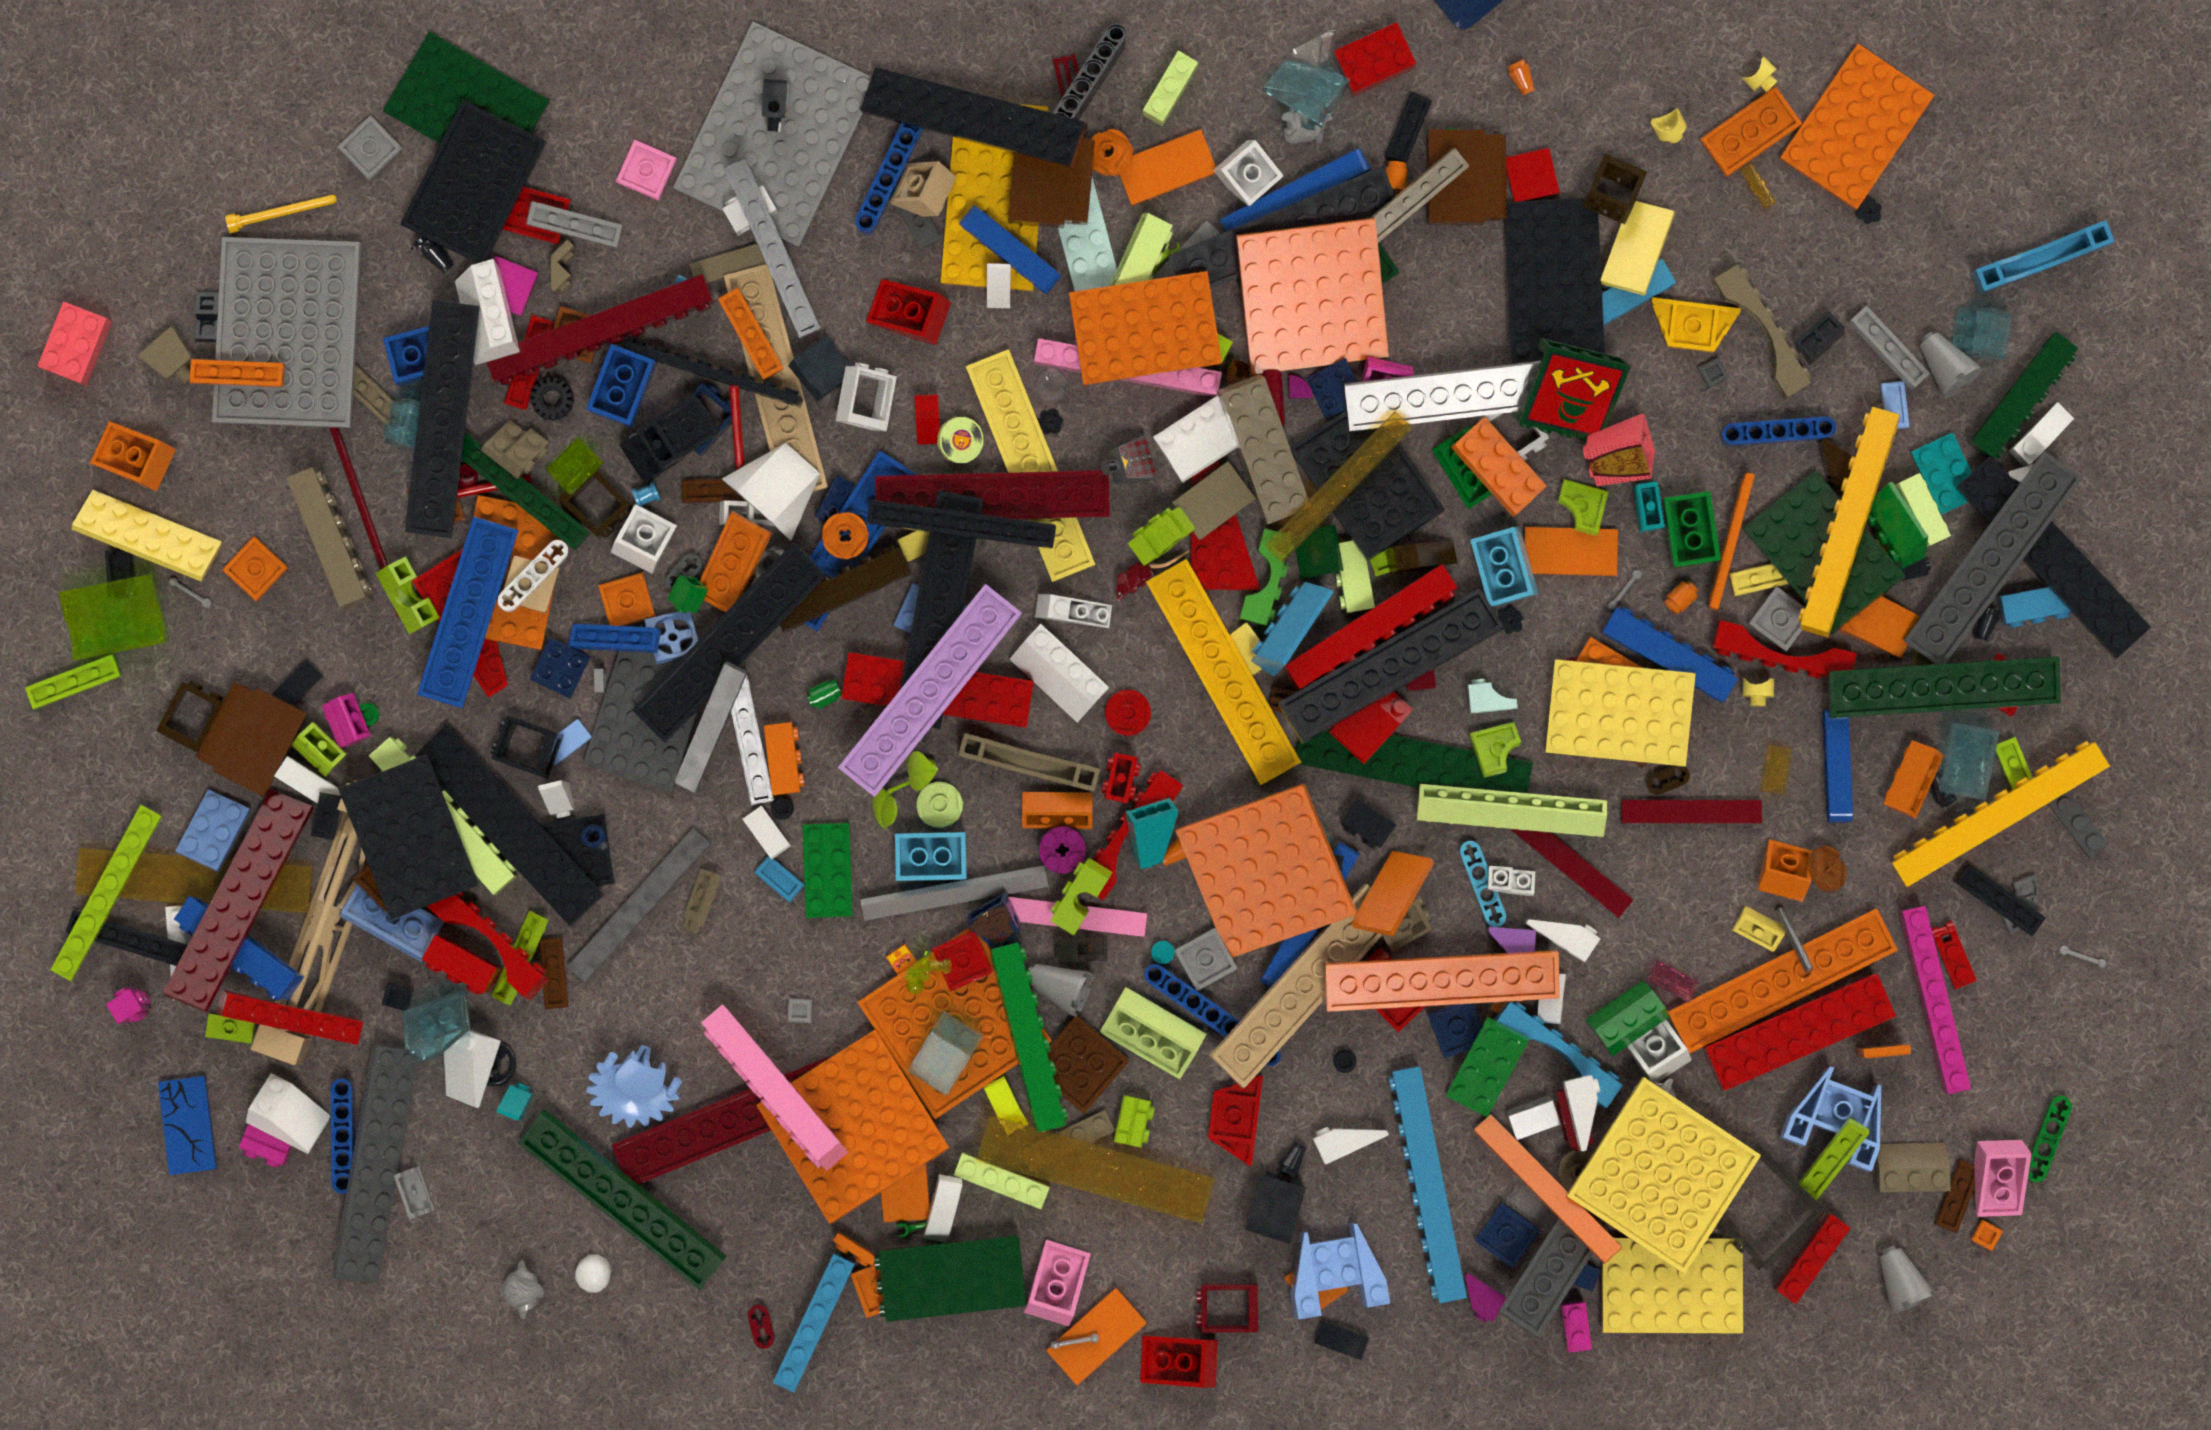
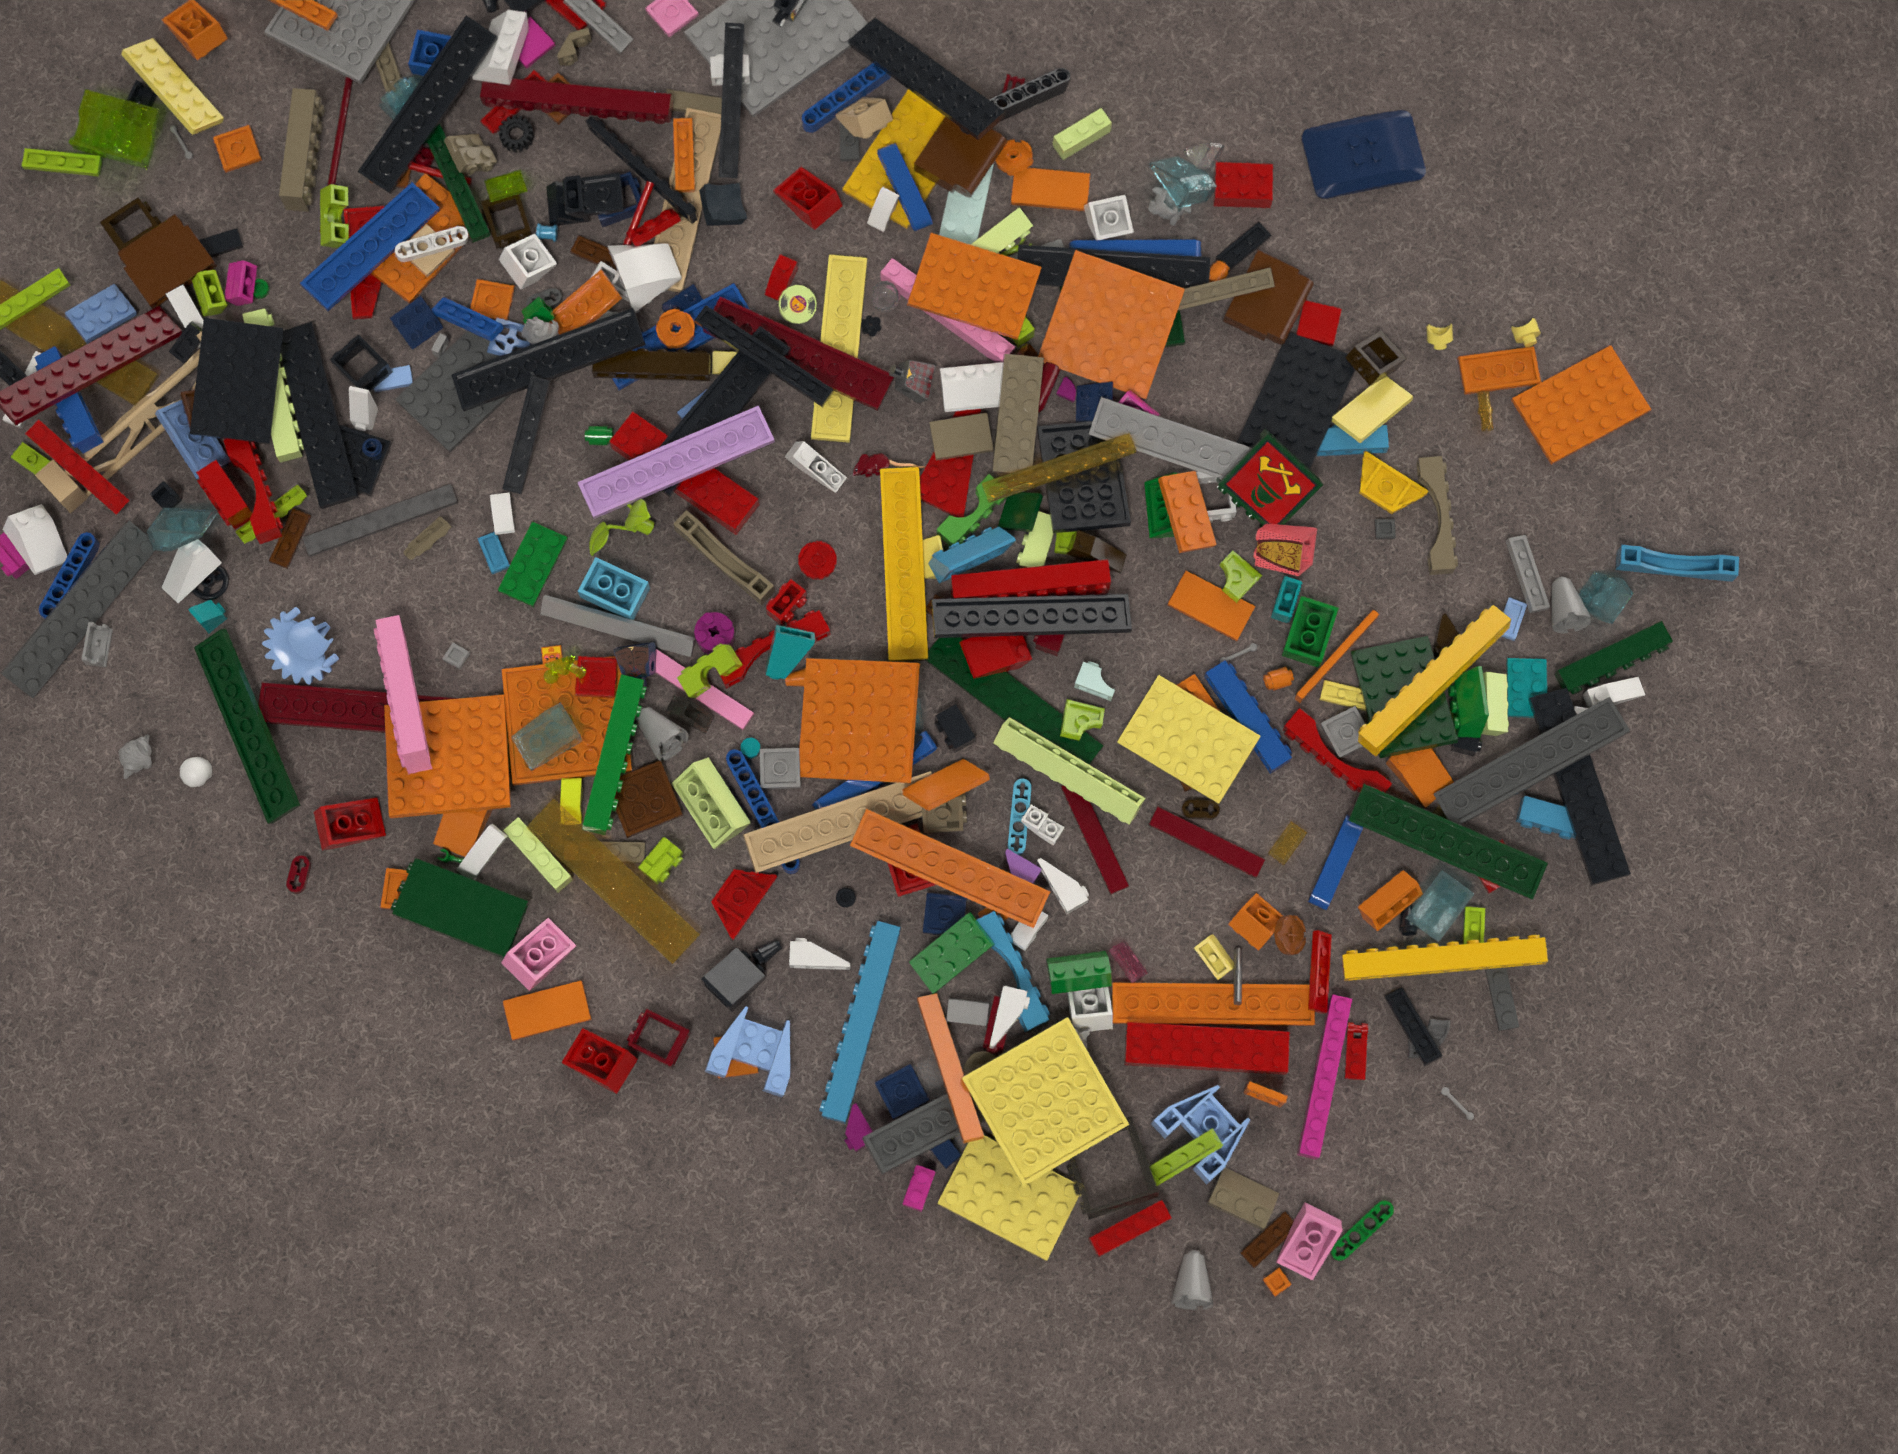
camera: 25 degrees right, 10 degrees down
blue brick [586,344,657,429] -> none
flat silver tile [675,661,748,793] -> none
orange brick [764,722,805,796] -> none
black plate [771,796,794,820] -> none
dark azure arch [773,1252,856,1393] -> none
orange plate [833,1231,877,1267] -> none
white window [836,363,897,431] -> none
yellowish green tile [917,782,963,828] -> none
white slope [1010,624,1109,723] -> none
orange brick [1022,792,1093,829] -> none
light grey hinge [1050,1334,1099,1348] -> none
lime brick [1128,506,1196,566] -> none
black slope [1314,1321,1369,1360] -> none
medium azure brick [1470,527,1538,607] -> none
black plant [1499,607,1523,634] -> none
orange cone [1507,59,1535,95] -> none
blue beam [1720,417,1836,447] -> none
light yellow piece [1742,678,1774,707] -> none
black hinge [1794,311,1845,365] -> none
black plant [1856,197,1882,224] -> none
black cone [1974,607,2000,641] -> none
none -> red slope [313,798,386,851]
none -> light grey hair [521,317,559,345]
none -> red plate [626,208,681,246]
none -> red tile [1308,930,1332,1014]

